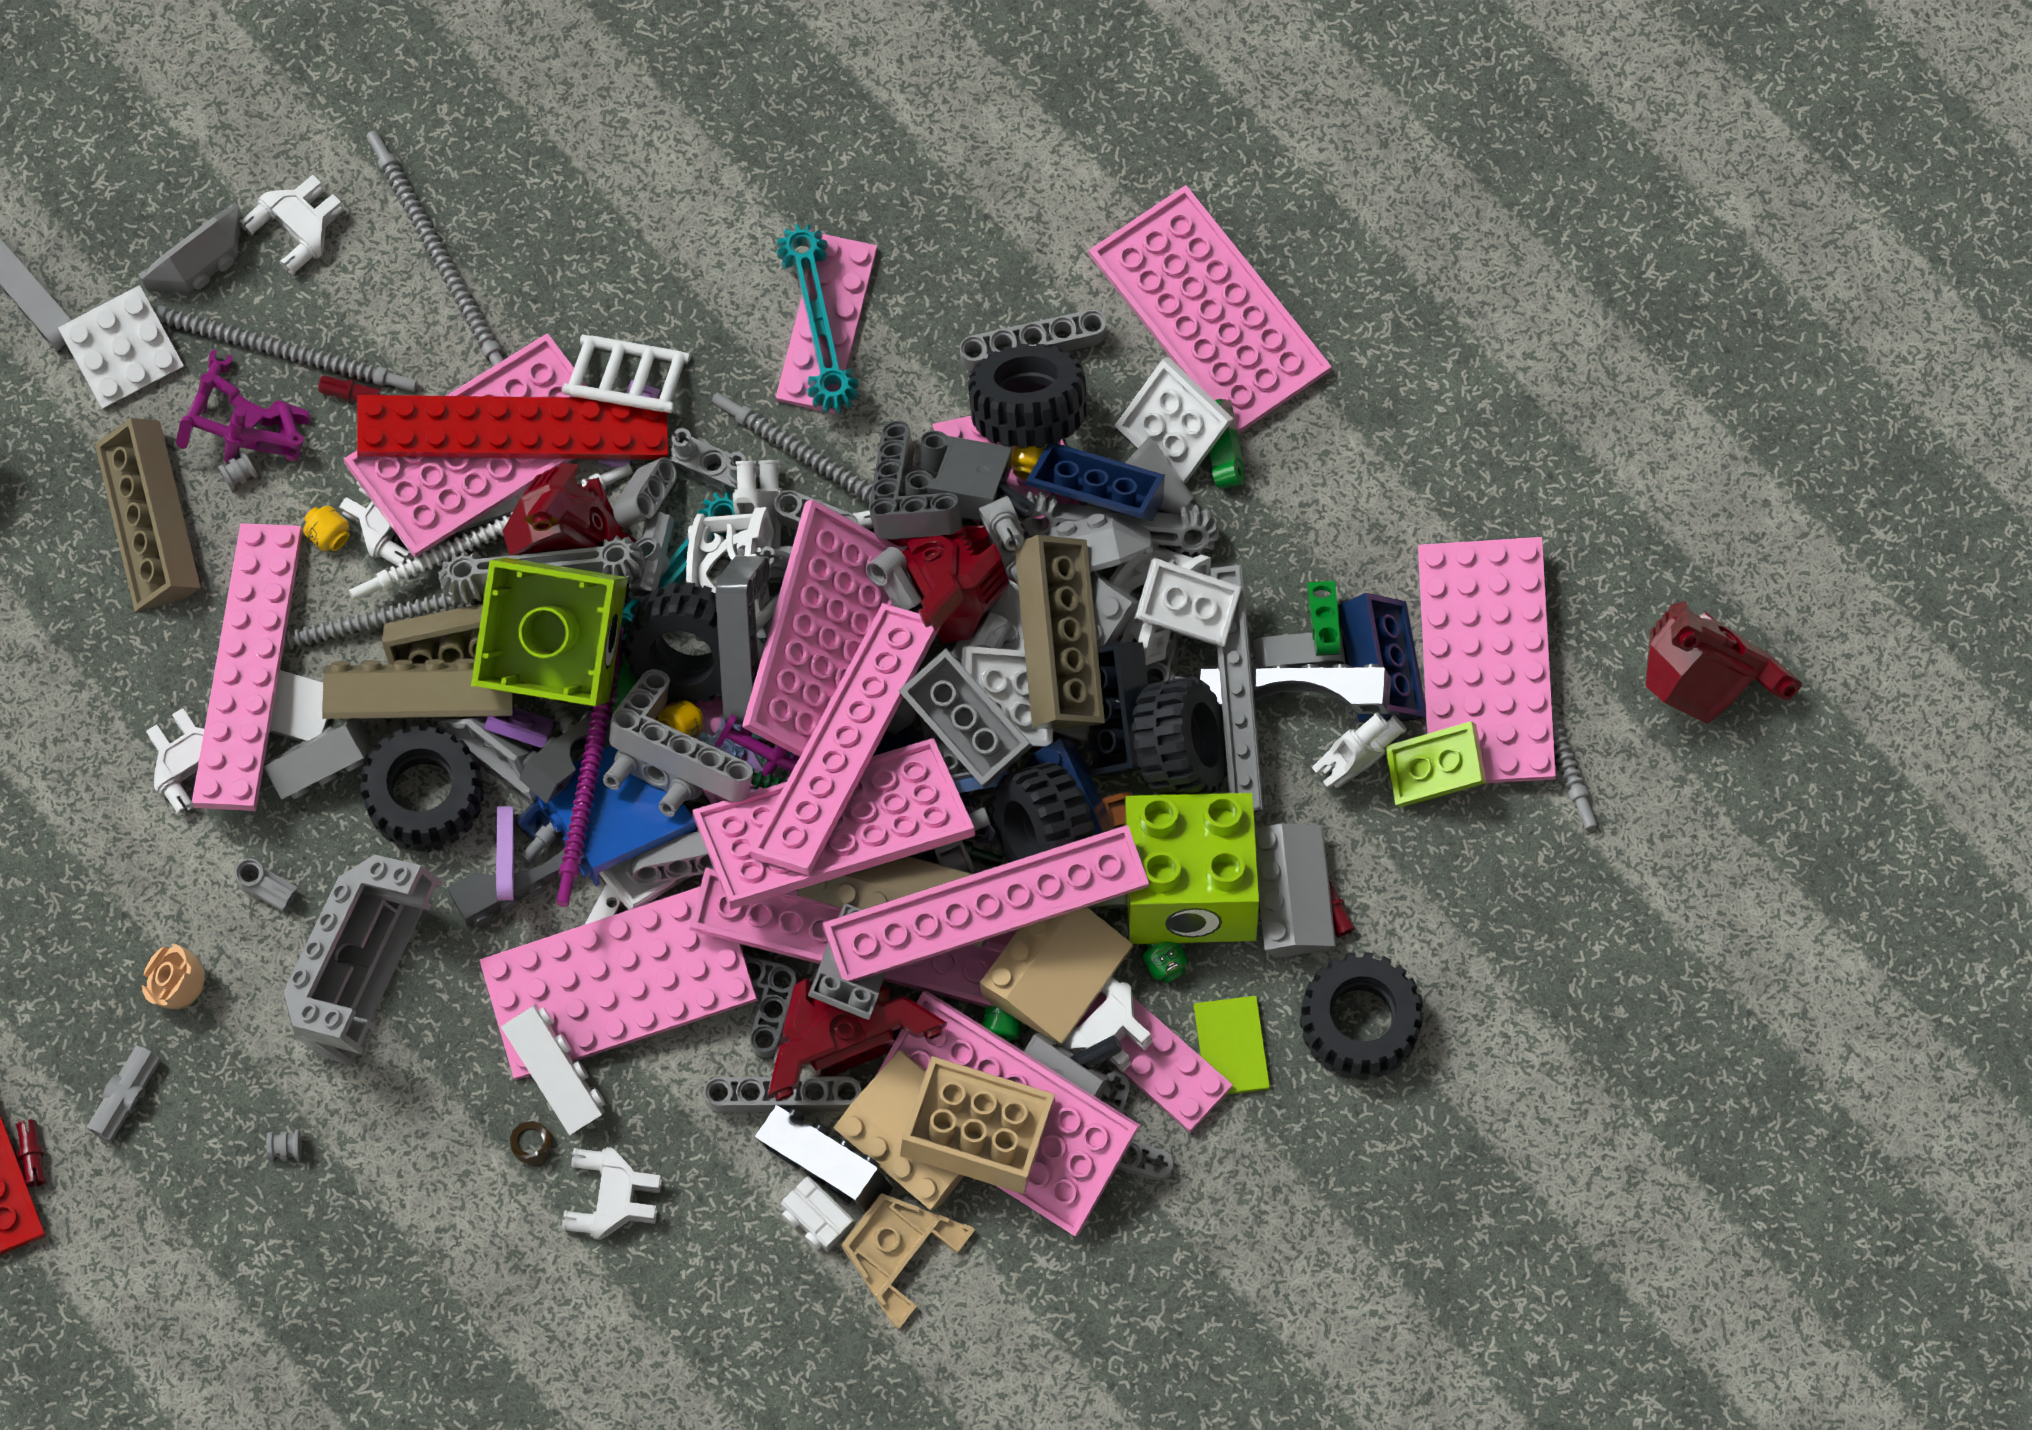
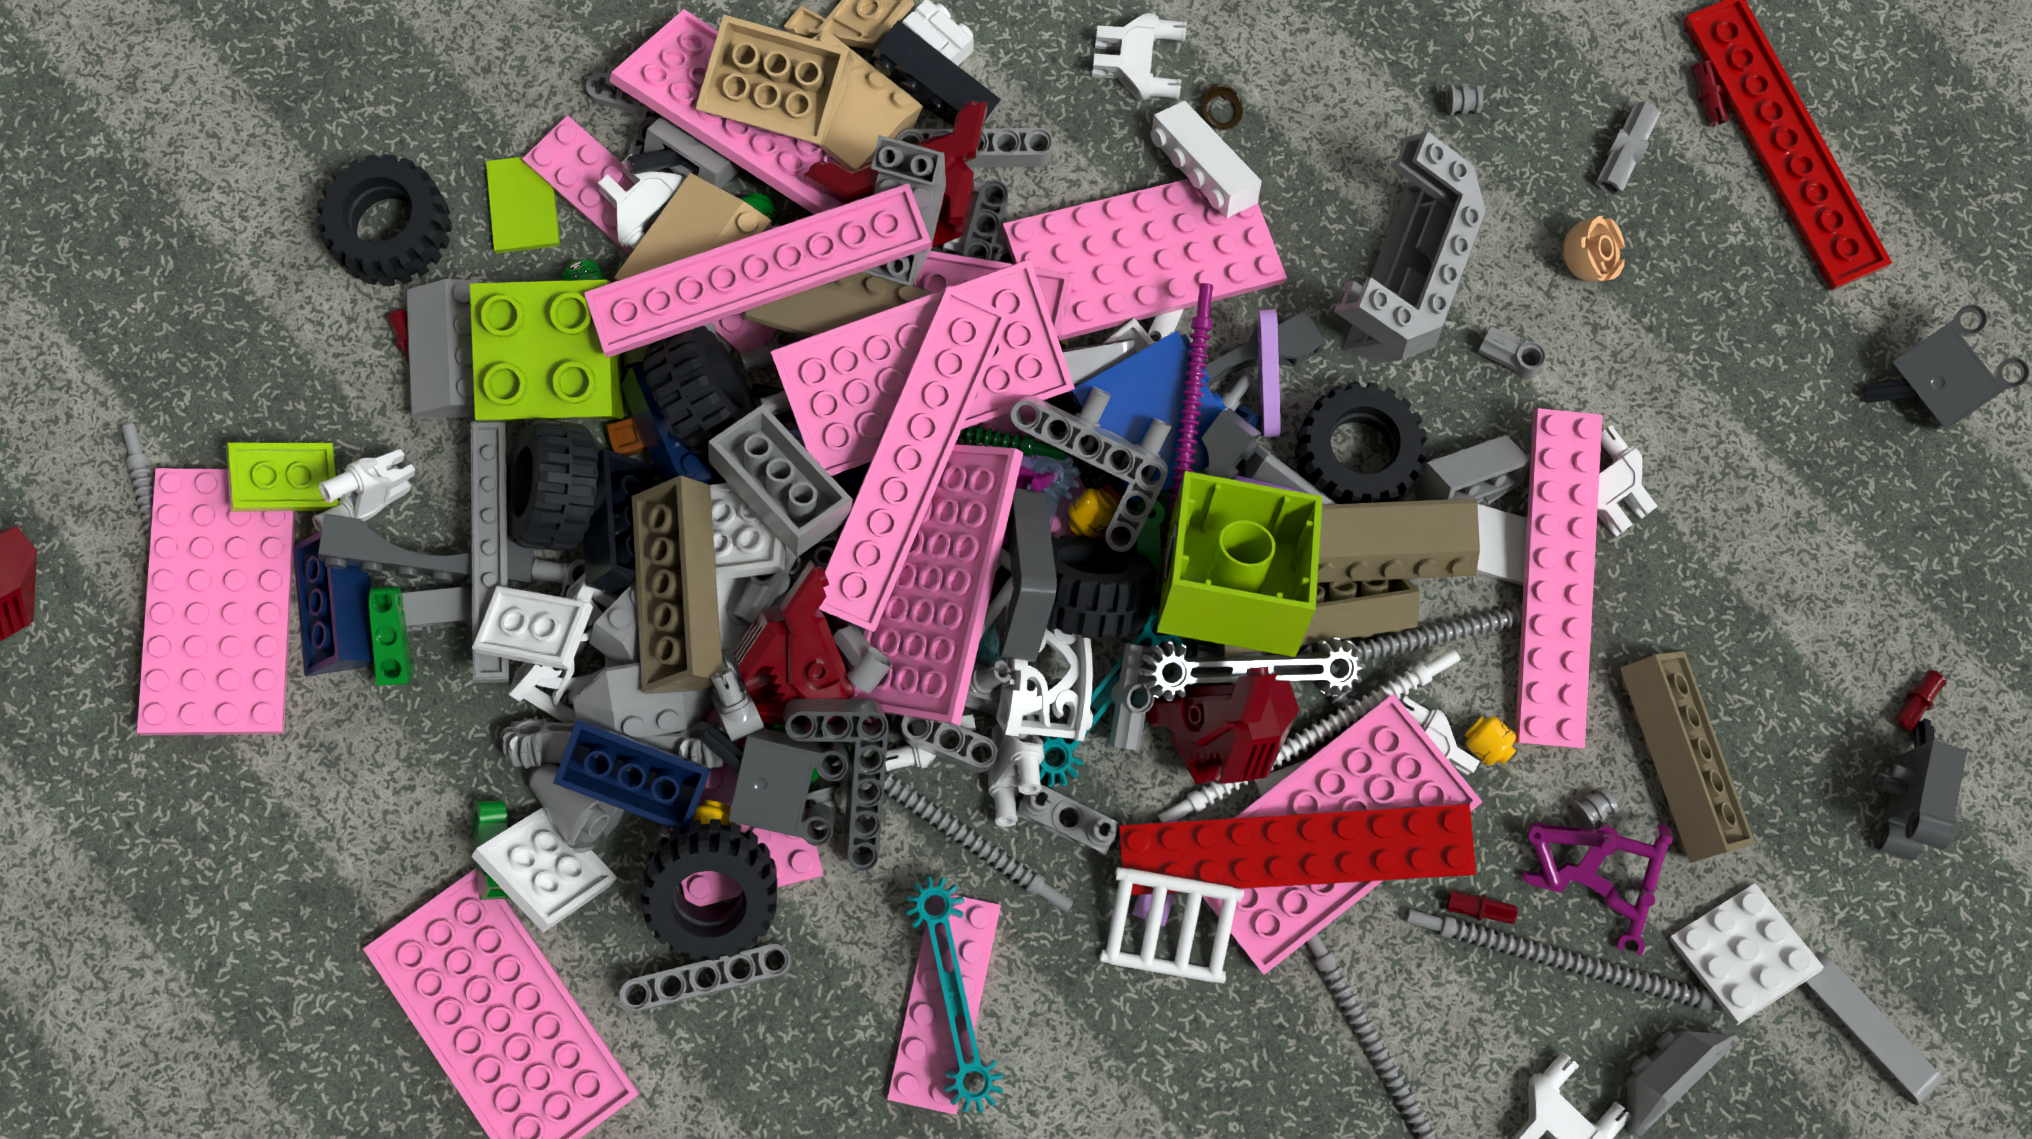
camera: 175 degrees right, 5 degrees up
light grey beam [613,457,677,528] -> none

